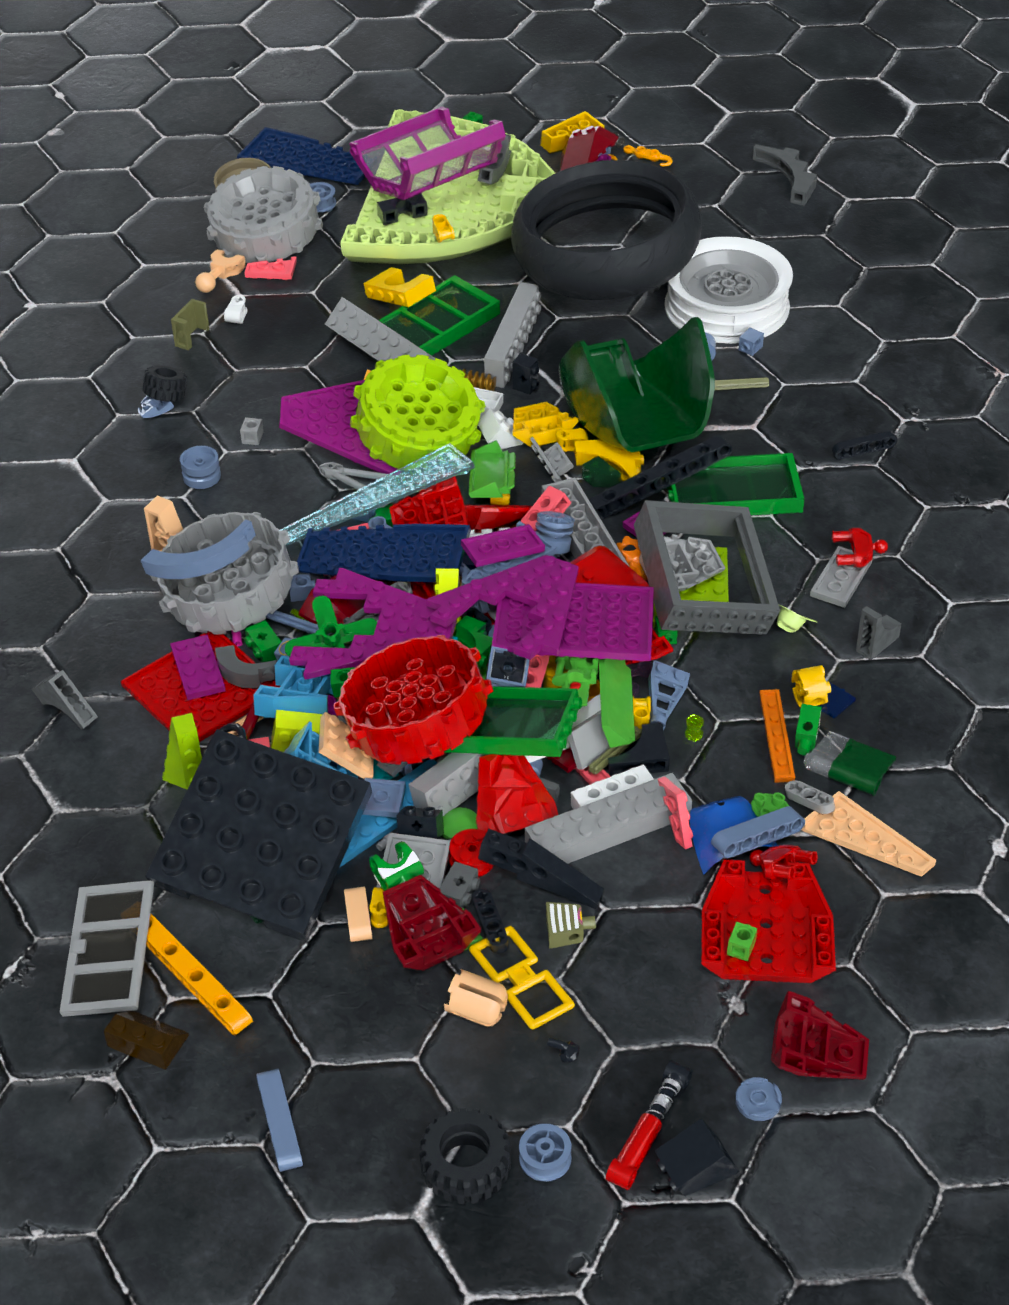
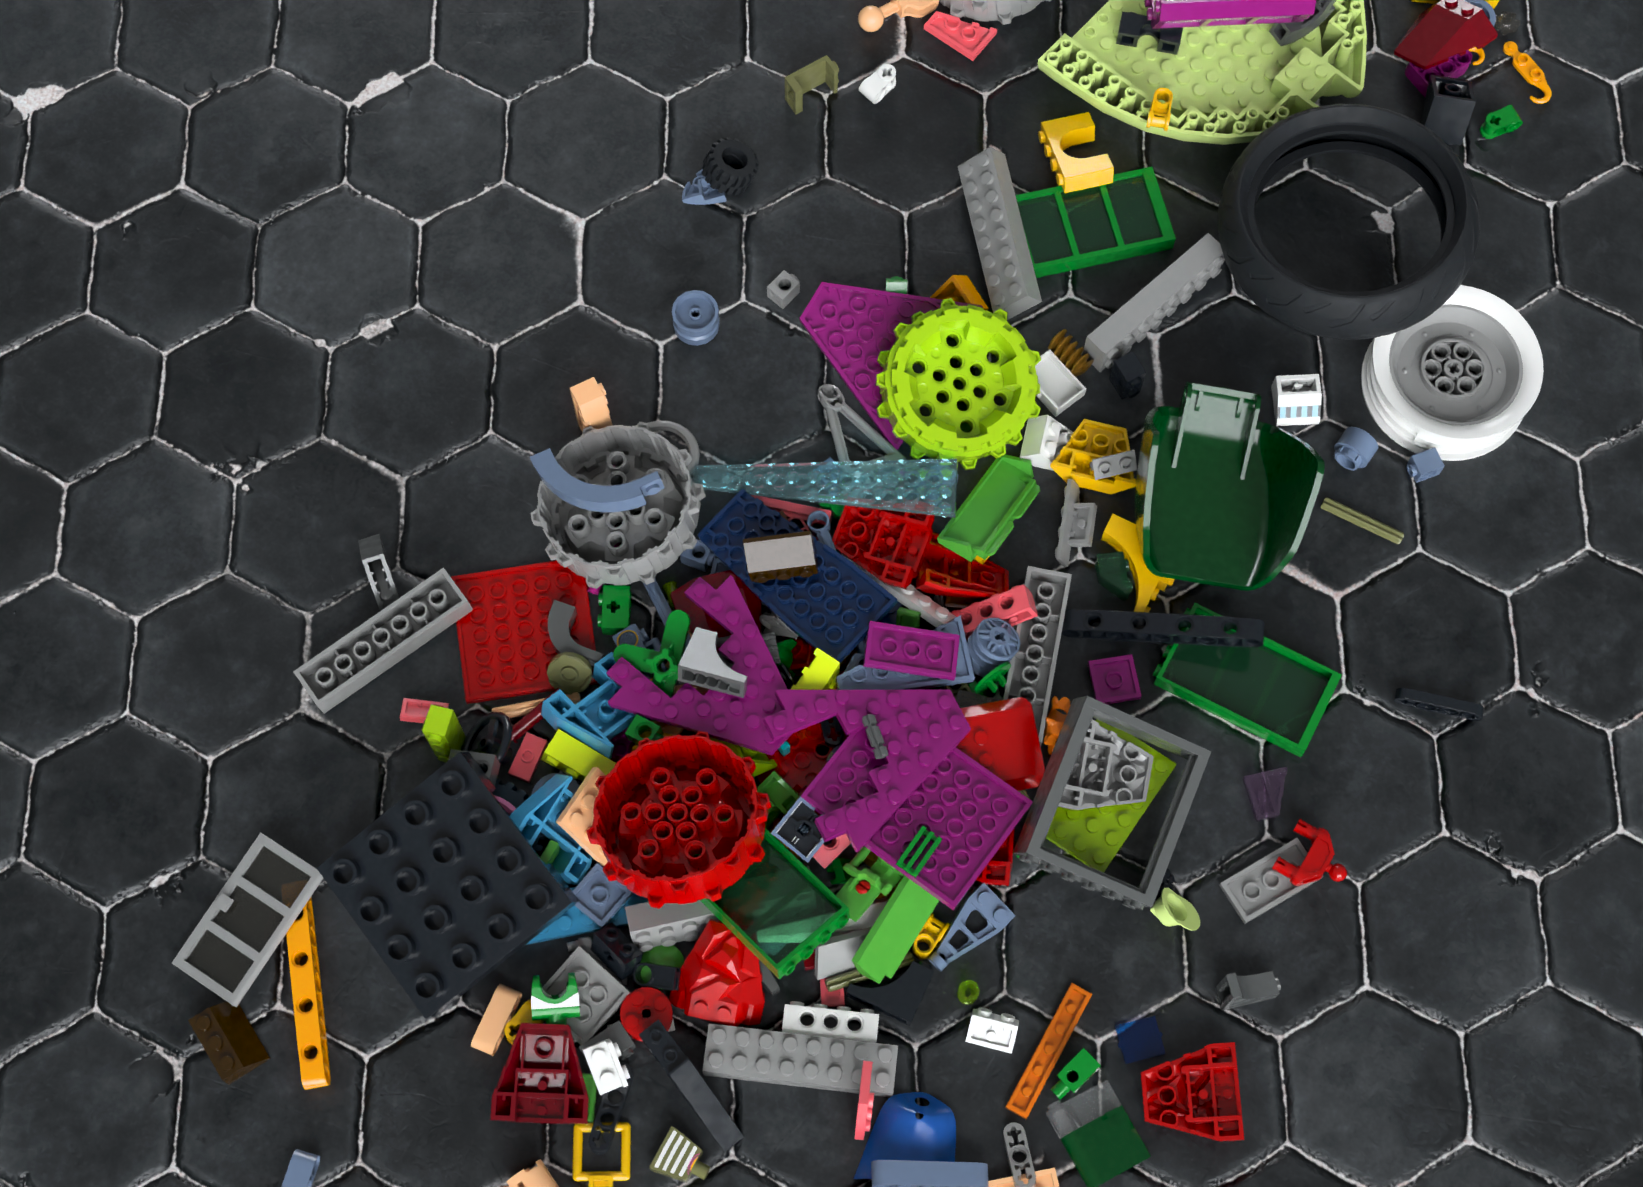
camera: 30 degrees right, 25 degrees up
magenta plate [170,635,225,700] -> none
green arch [455,615,493,670] -> none
yellow piece [556,428,588,452] -> none
bright green dish [751,792,789,817] -> none
yellow brick [791,665,831,707] -> none
none -> light grey brick [293,567,473,714]
none -> coral plate [400,698,449,723]
none -> olive tile [547,652,593,694]
none -> white bracket [582,1038,630,1095]
none -> black piece [633,962,681,991]
none -> arch [678,627,747,698]
none -> slope [743,531,819,583]
none -> dark grey axle [862,714,888,759]
none -> green tile [896,826,942,878]
none -> white bracket [965,1007,1019,1053]
none -> green piece [974,662,1011,694]
none -> light grey hinge [1090,450,1137,480]
none -> red wedge [1141,1042,1244,1142]
none -> clear purple wing [1243,767,1287,822]
none -> white slope [1271,374,1322,426]

